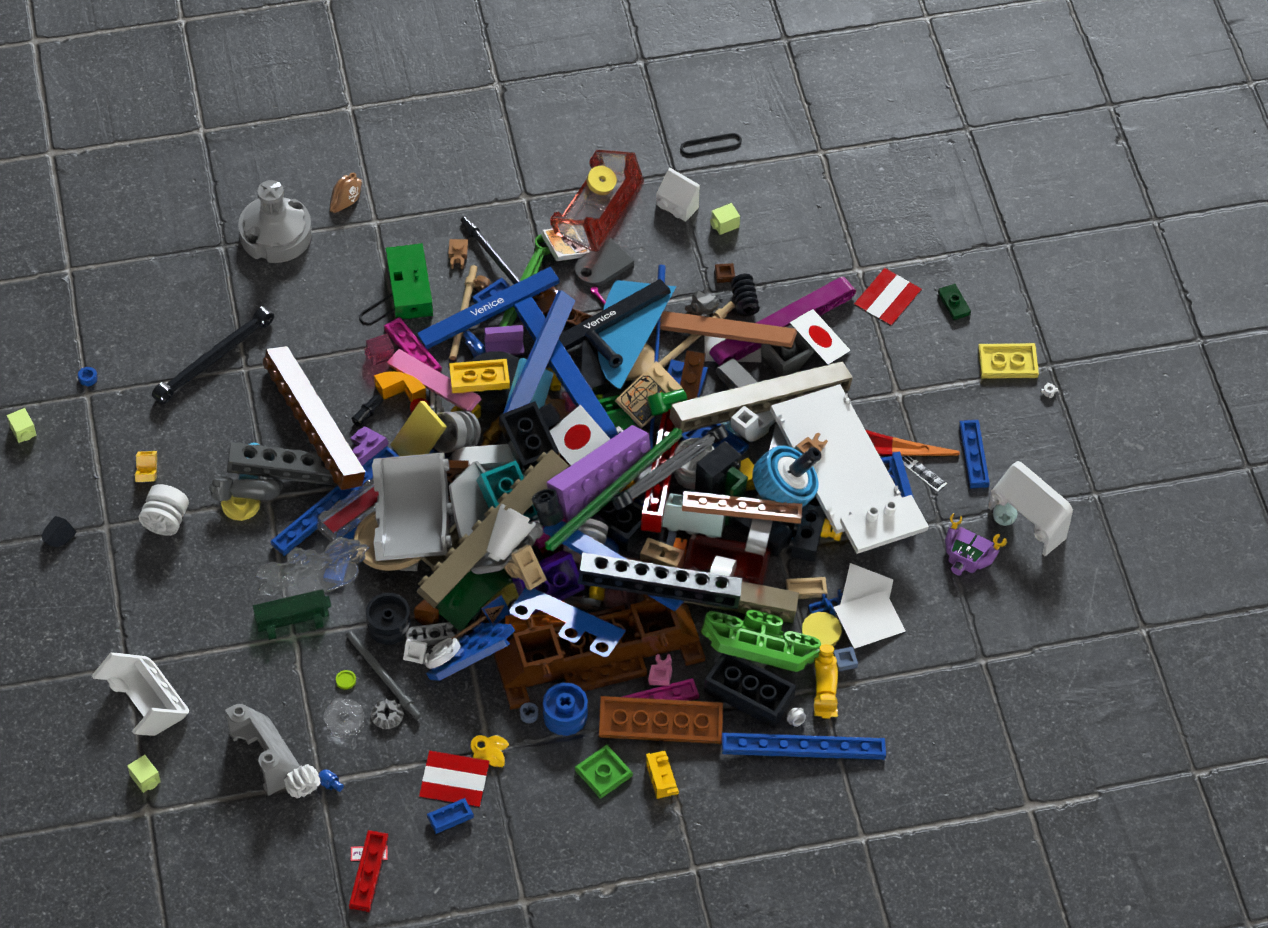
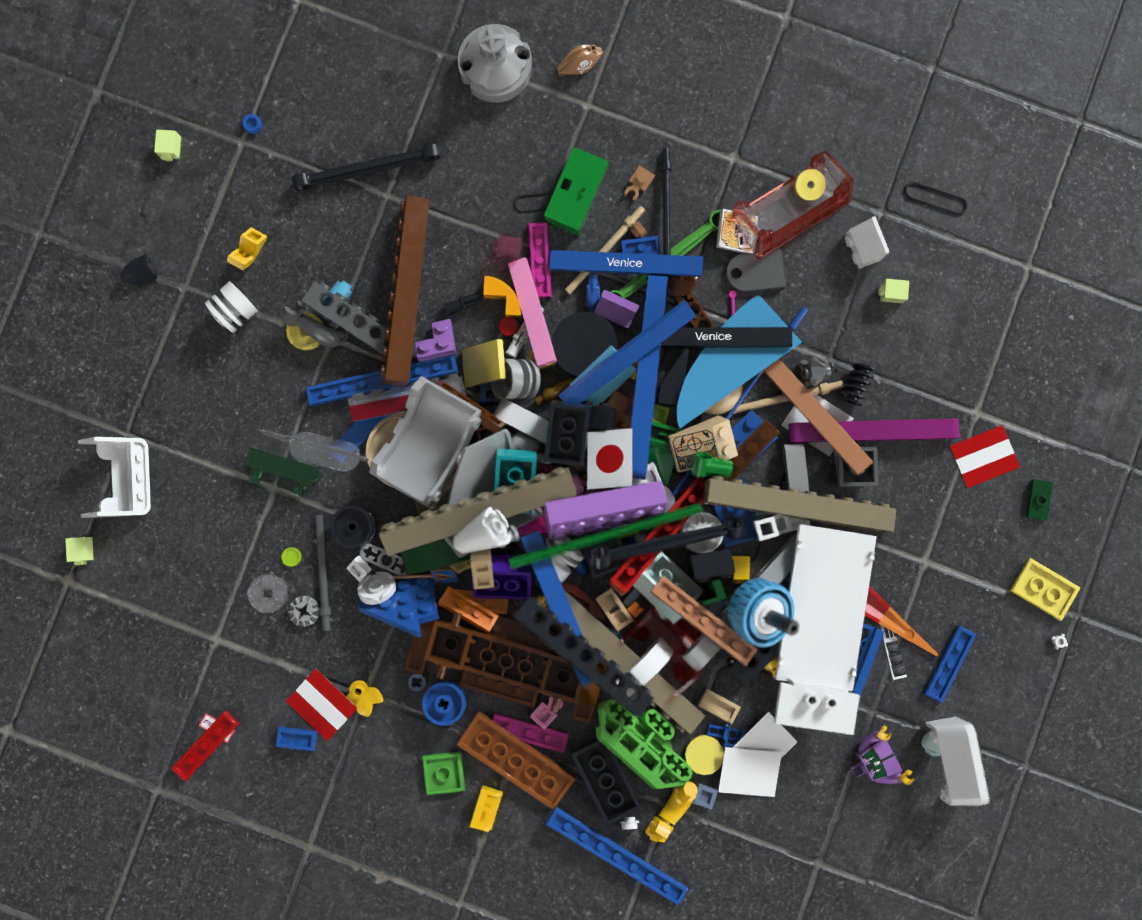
camera: 35 degrees right, 30 degrees up
light grey windscreen [225,704,300,796] -> none
white gear [284,764,321,798] -> none
blue cylinder [318,769,344,792] -> none
yellow plate [449,359,510,393] -> none
piece [509,588,625,657] -> none
black wheel [532,489,565,526] -> none
black pin [585,329,623,368] -> none
reddish brown tile [715,263,735,283] -> none
white sticker [790,309,850,364] -> none
medium nougat plate [794,433,828,454] -> none

